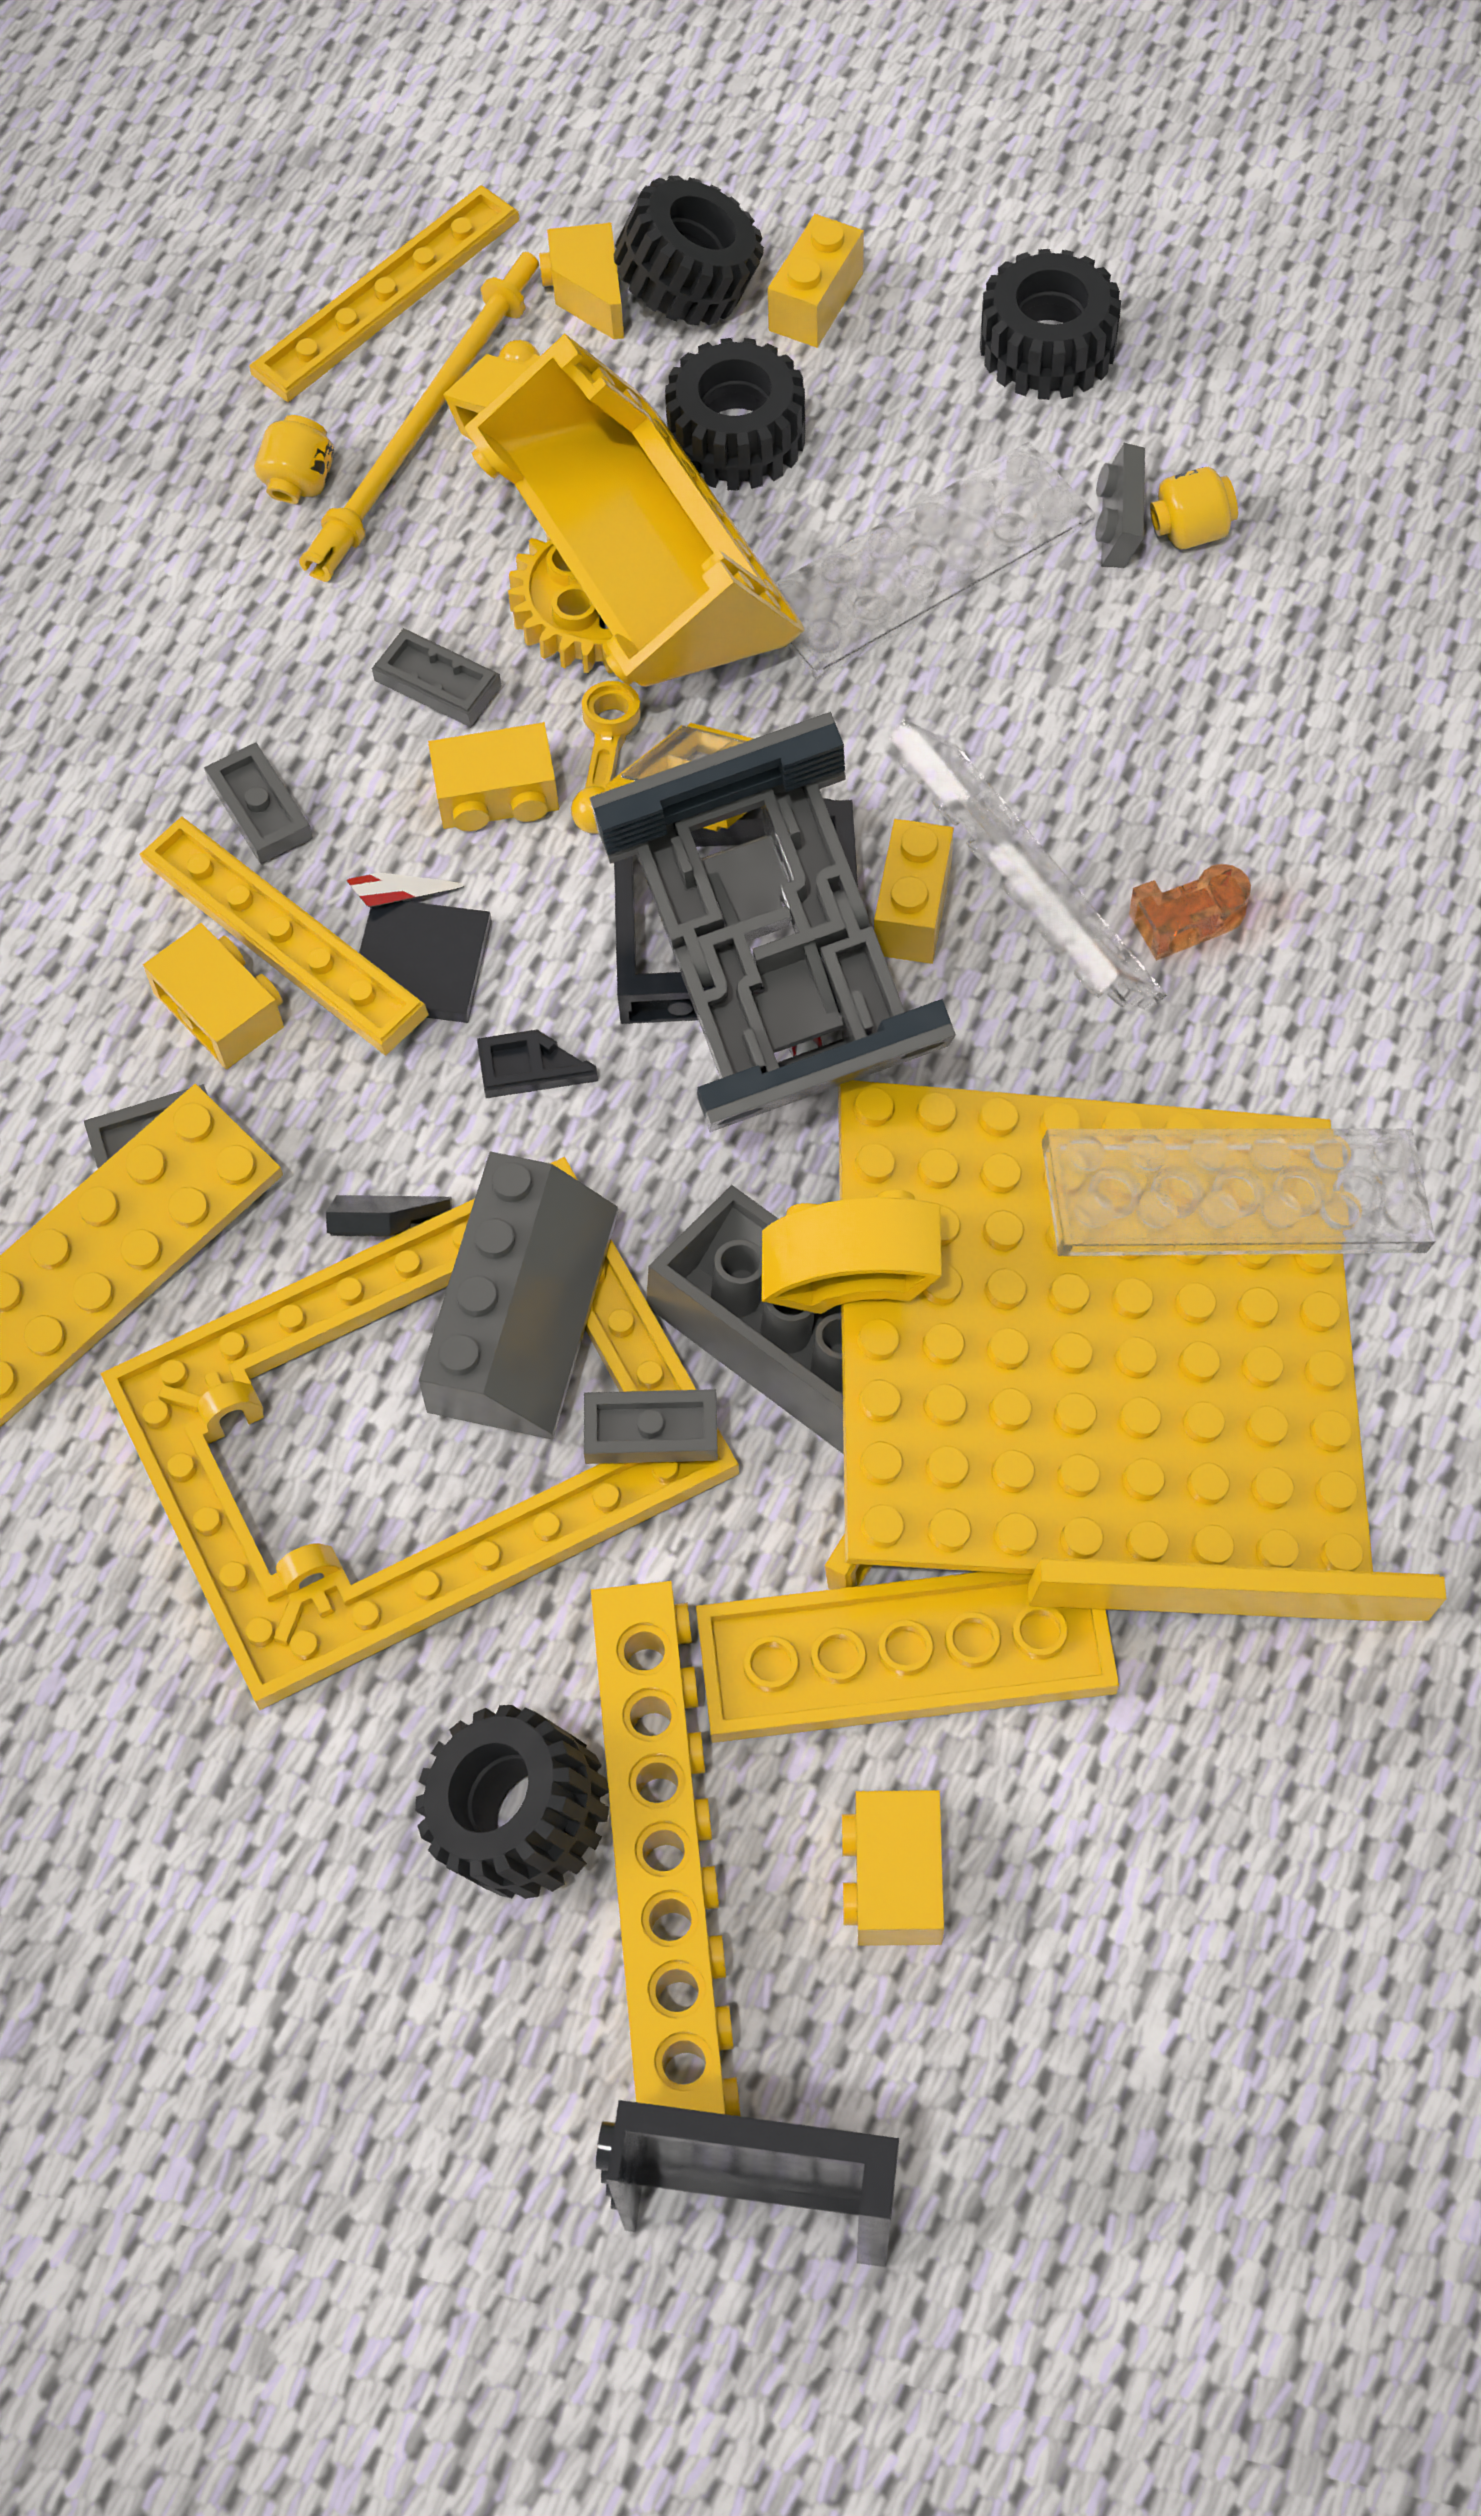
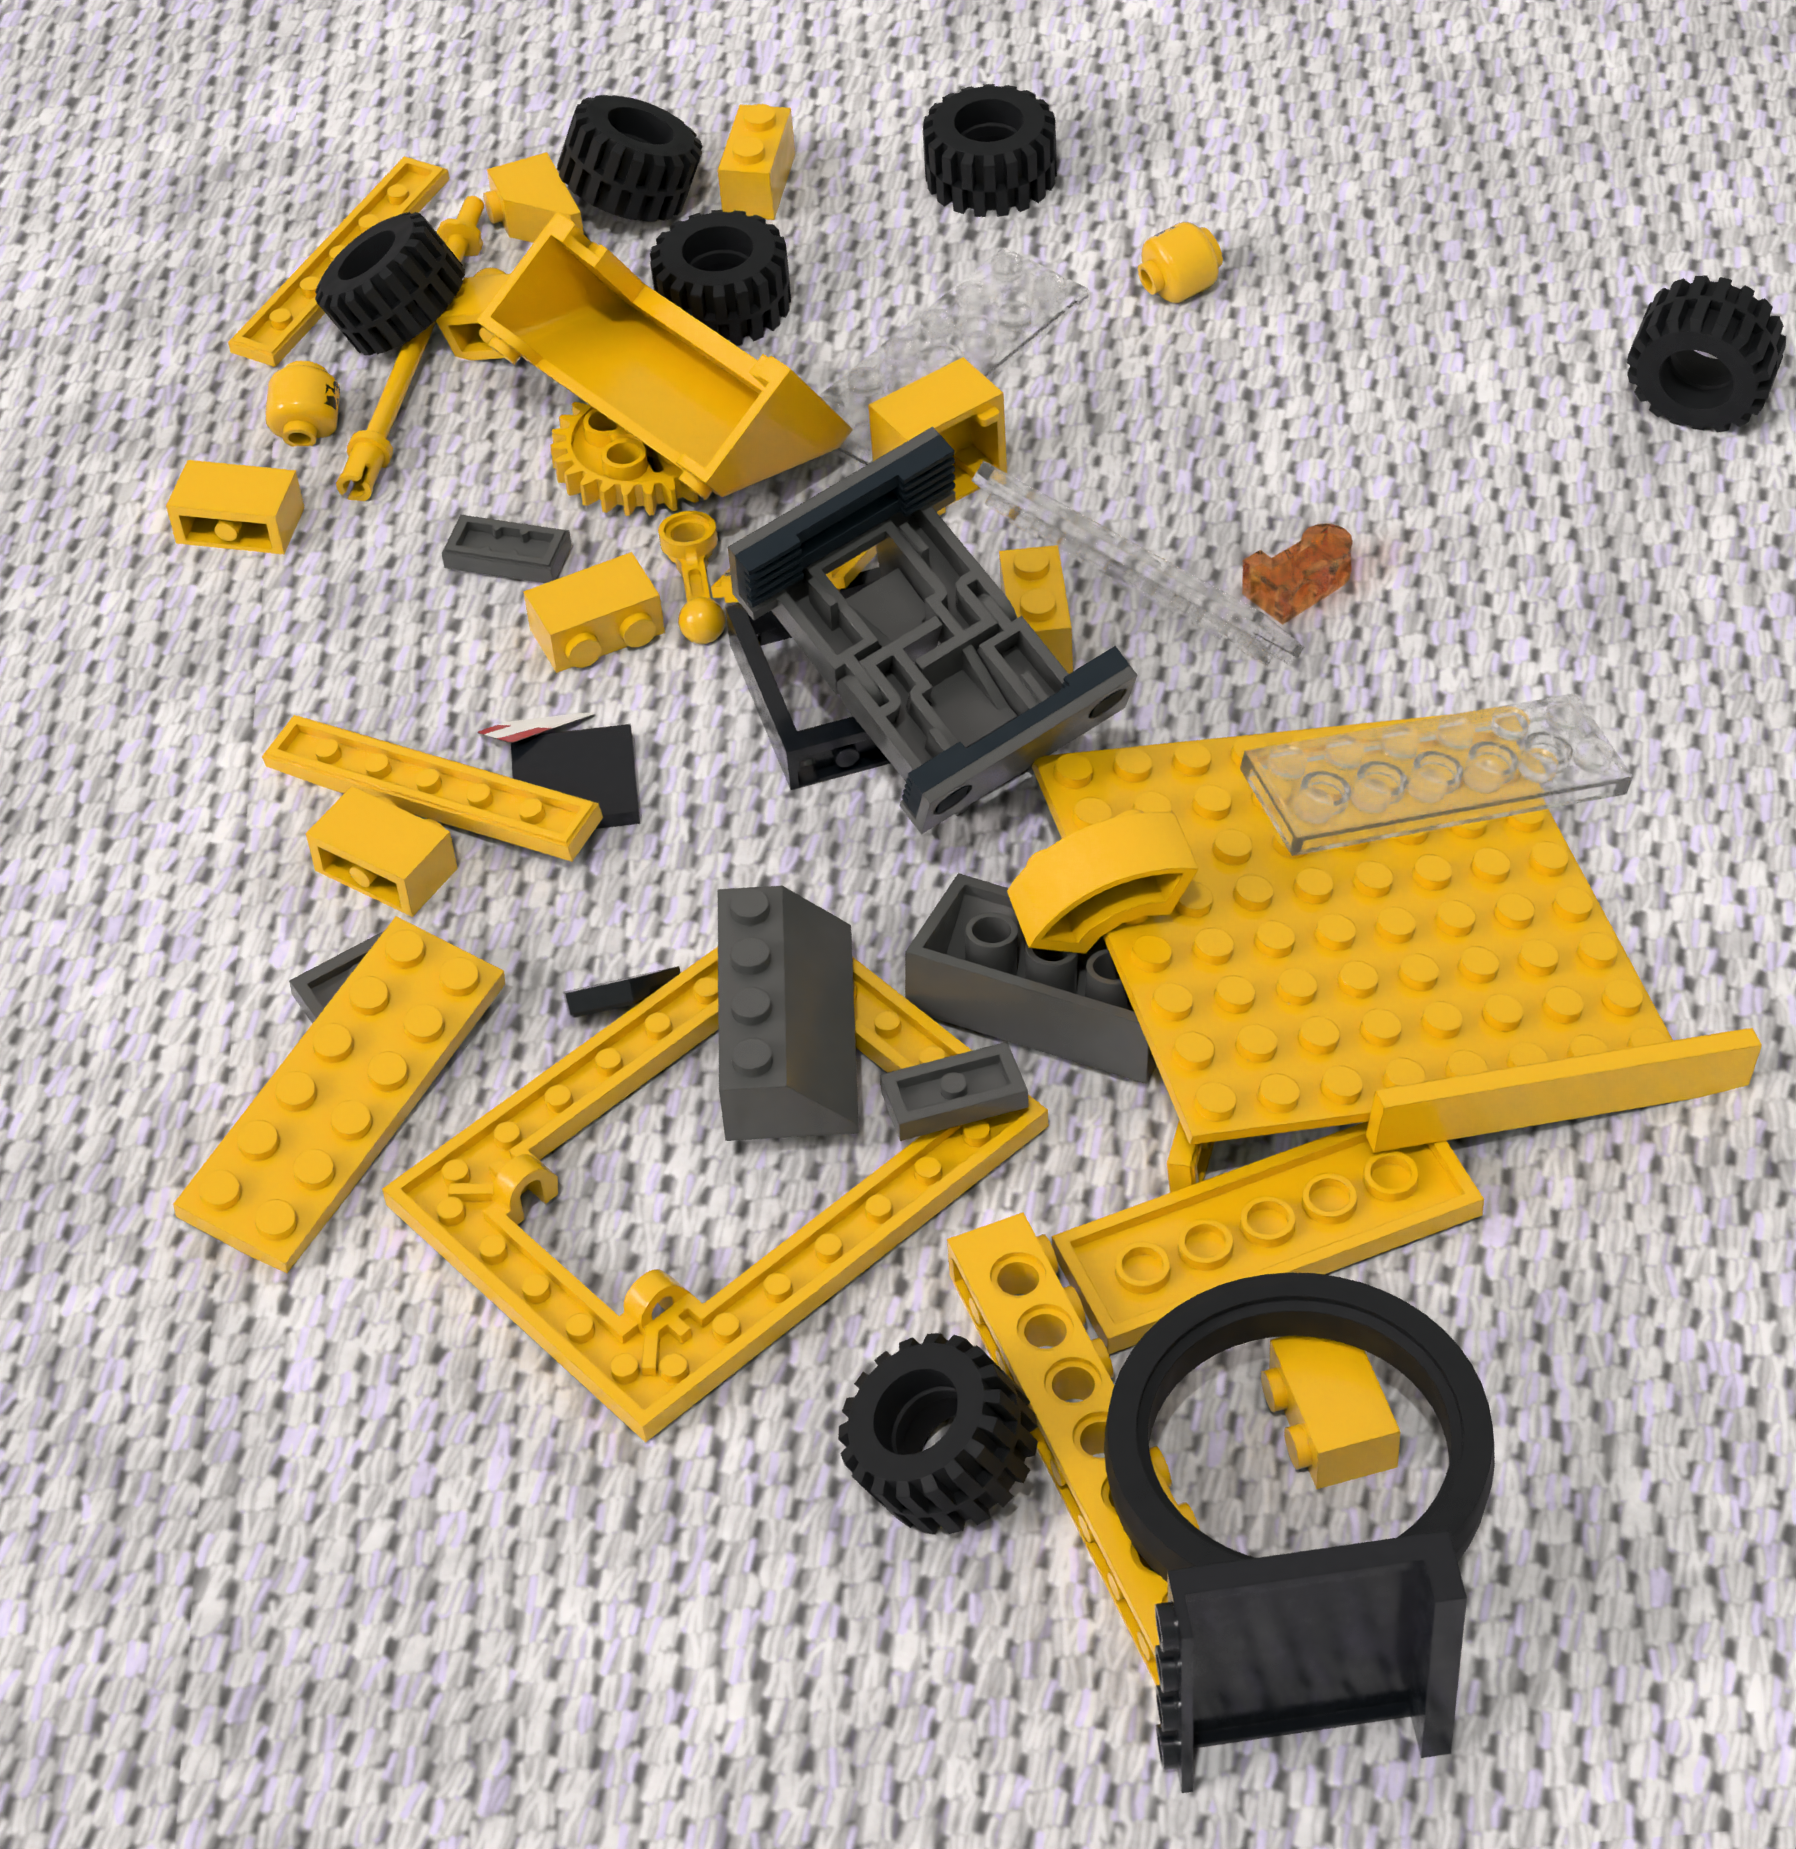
camera: 15 degrees left, 15 degrees down
dark grey plate [204,742,313,864] -> none
black tile [477,1029,598,1098] -> none
dark grey plate [1095,443,1145,568] -> none
none -> yellow brick [166,460,304,554]
none -> black tyre [315,212,465,355]
none -> yellow container [868,357,1007,516]
none -> black tyre [1104,1272,1495,1582]

